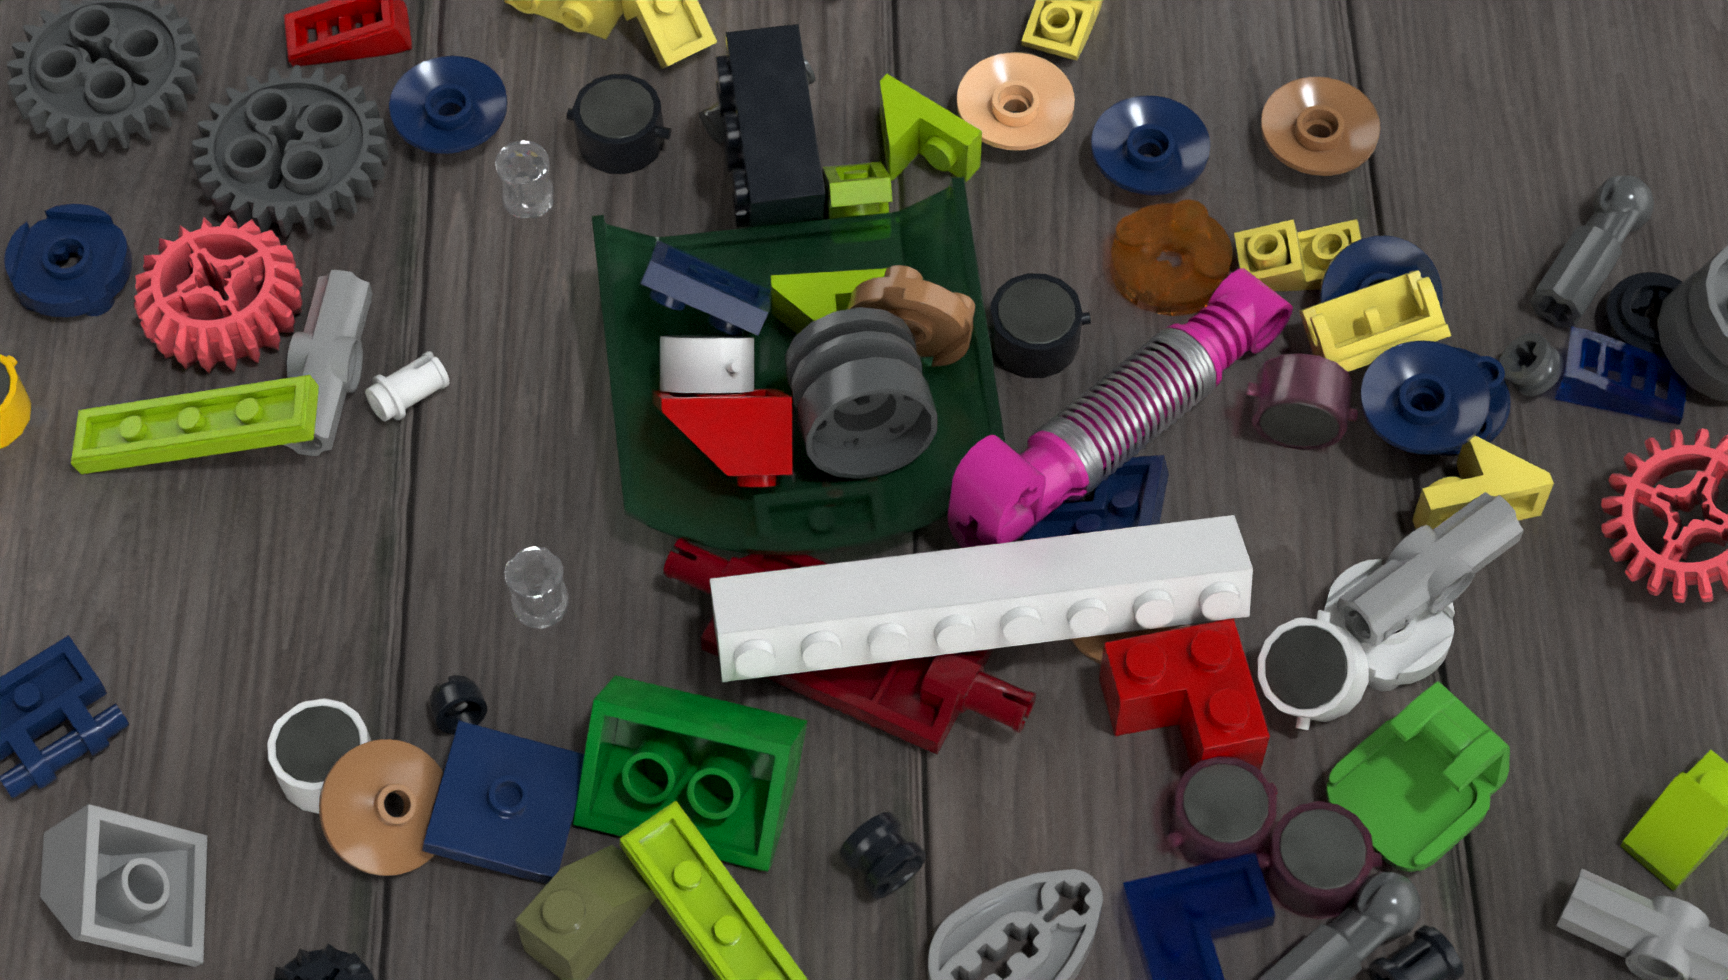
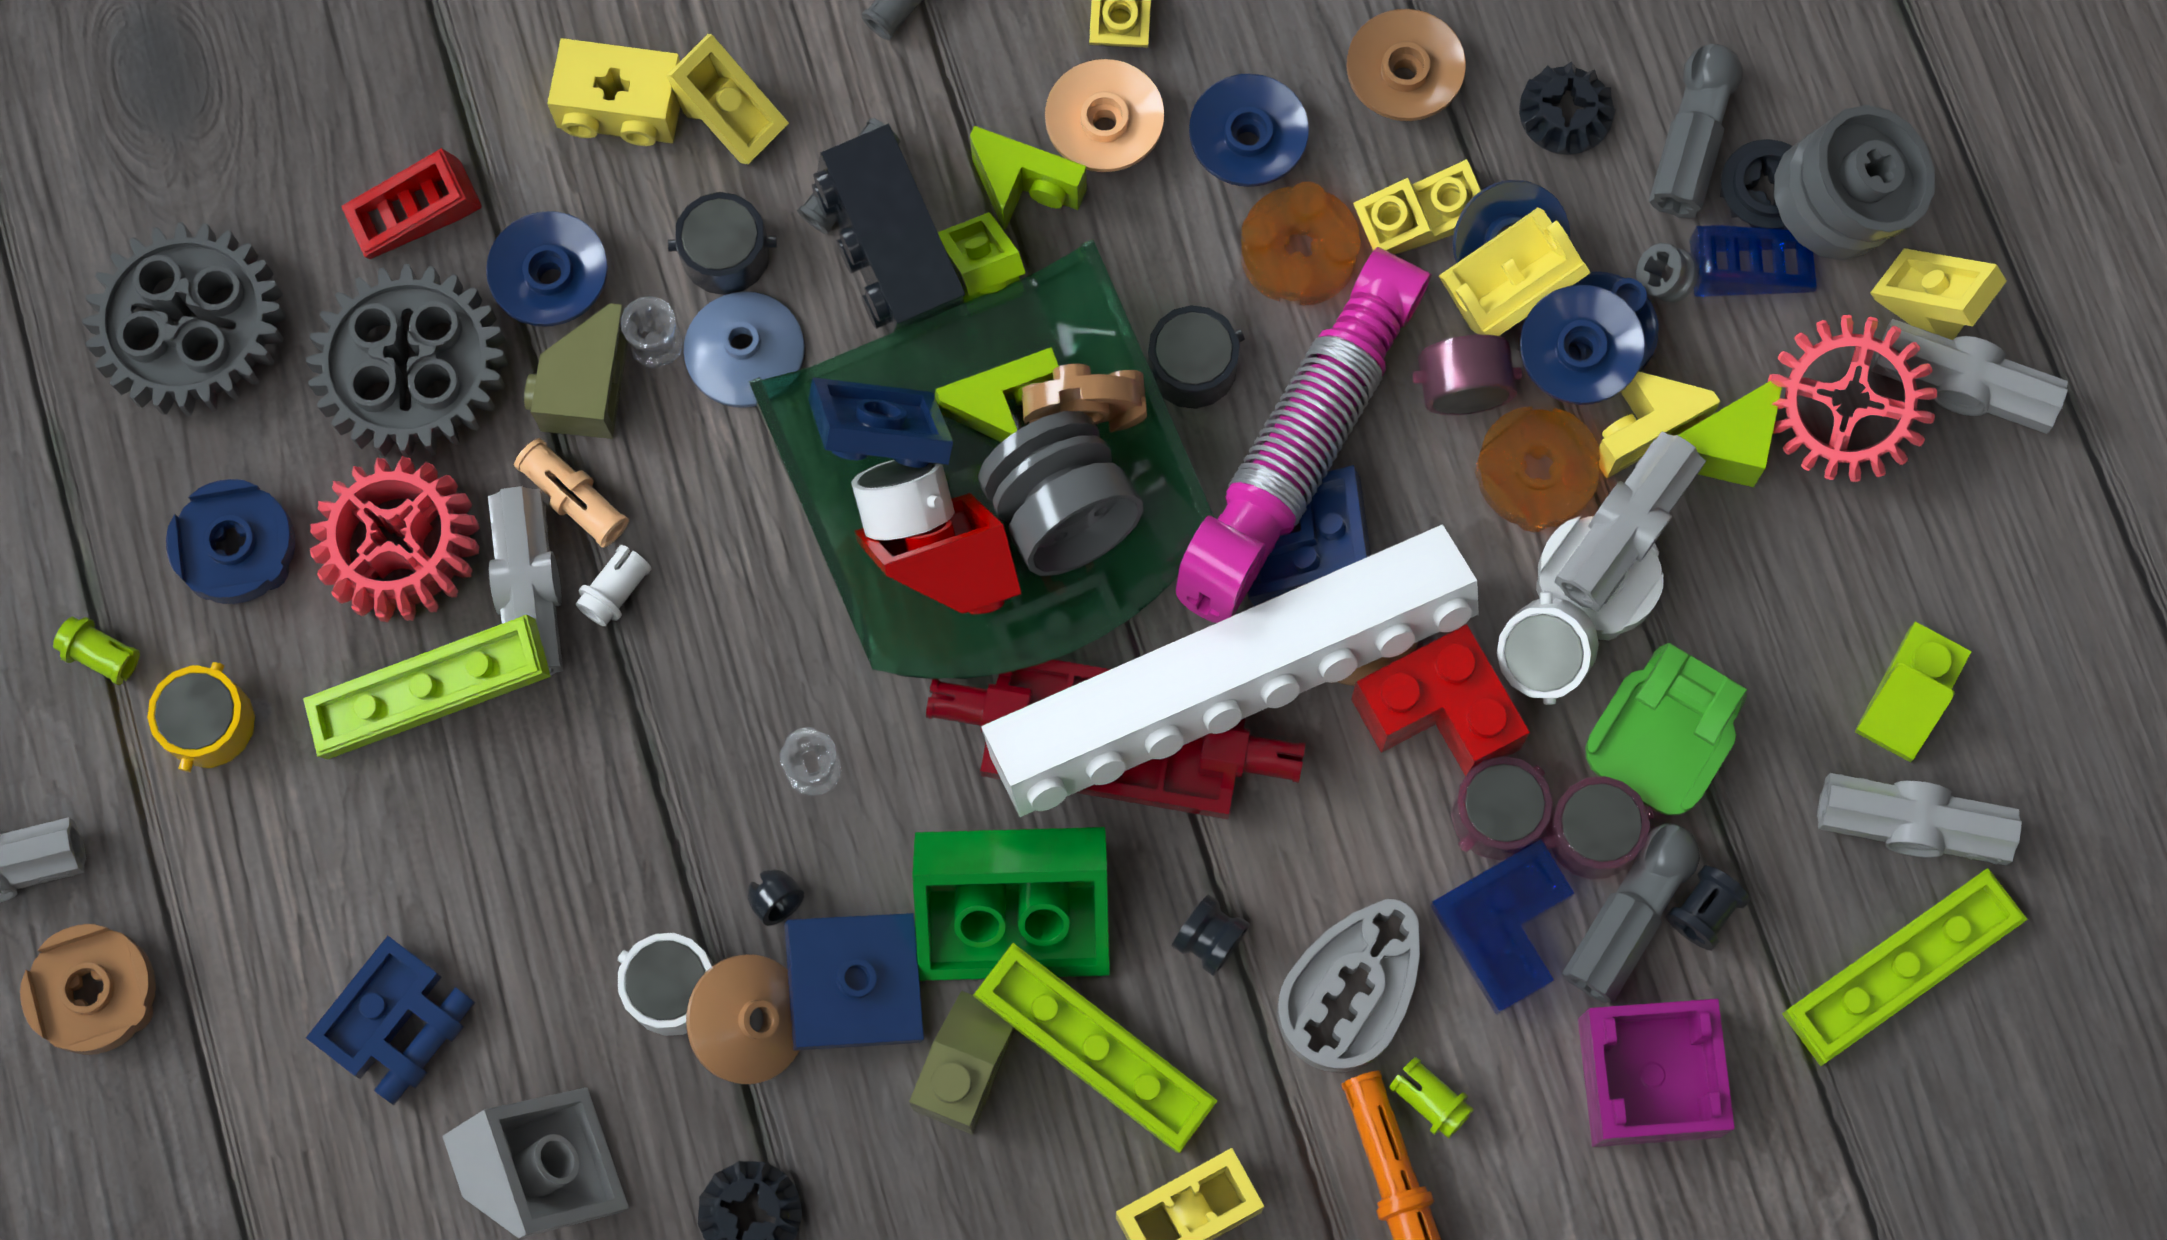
camera: 15 degrees left, 15 degrees up
none -> light nougat pin [514,438,629,548]
none -> olive slope [524,303,631,439]
none -> sand blue dish [684,292,805,408]
none -> clear orange plate [1475,406,1600,532]
none -> black gear [1519,61,1616,155]
none -> lime slope [1678,381,1782,487]

